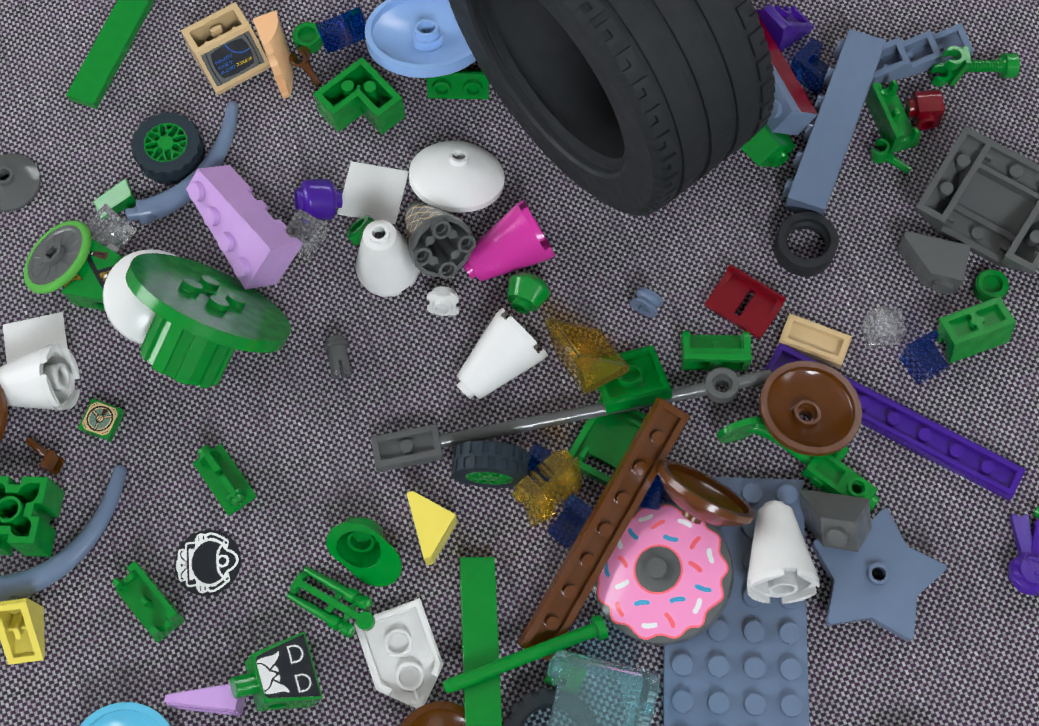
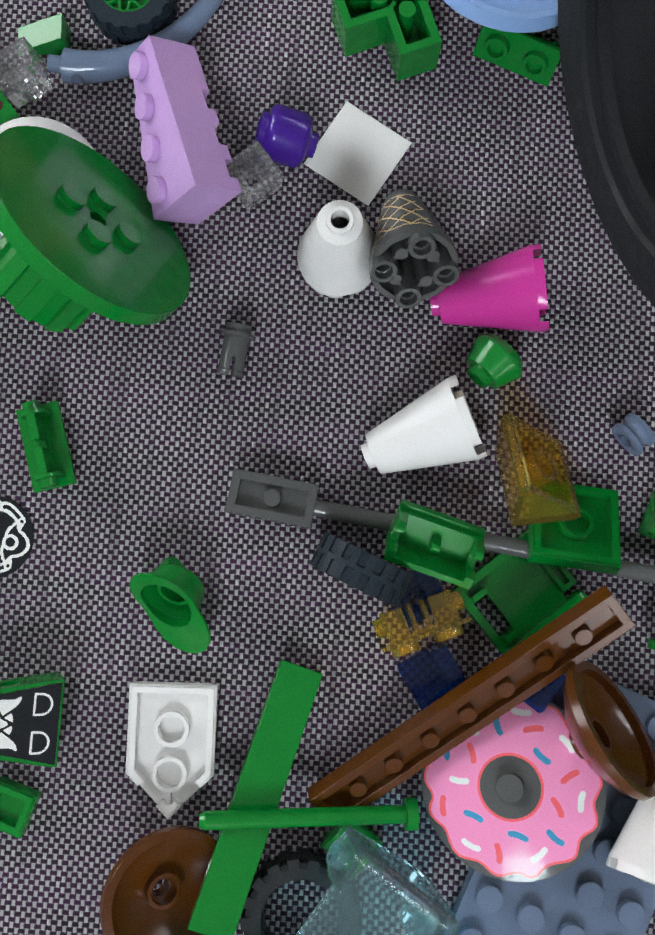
camera: 20 degrees right, 15 degrees up
green piece [287,566,375,638] -> none
green tile [346,215,375,246] -> none
light yellow slope [407,491,458,566] -> none
white dish [409,141,505,213] -> none
white plate [427,286,459,316] -> none
none -> green hinge [384,499,486,590]

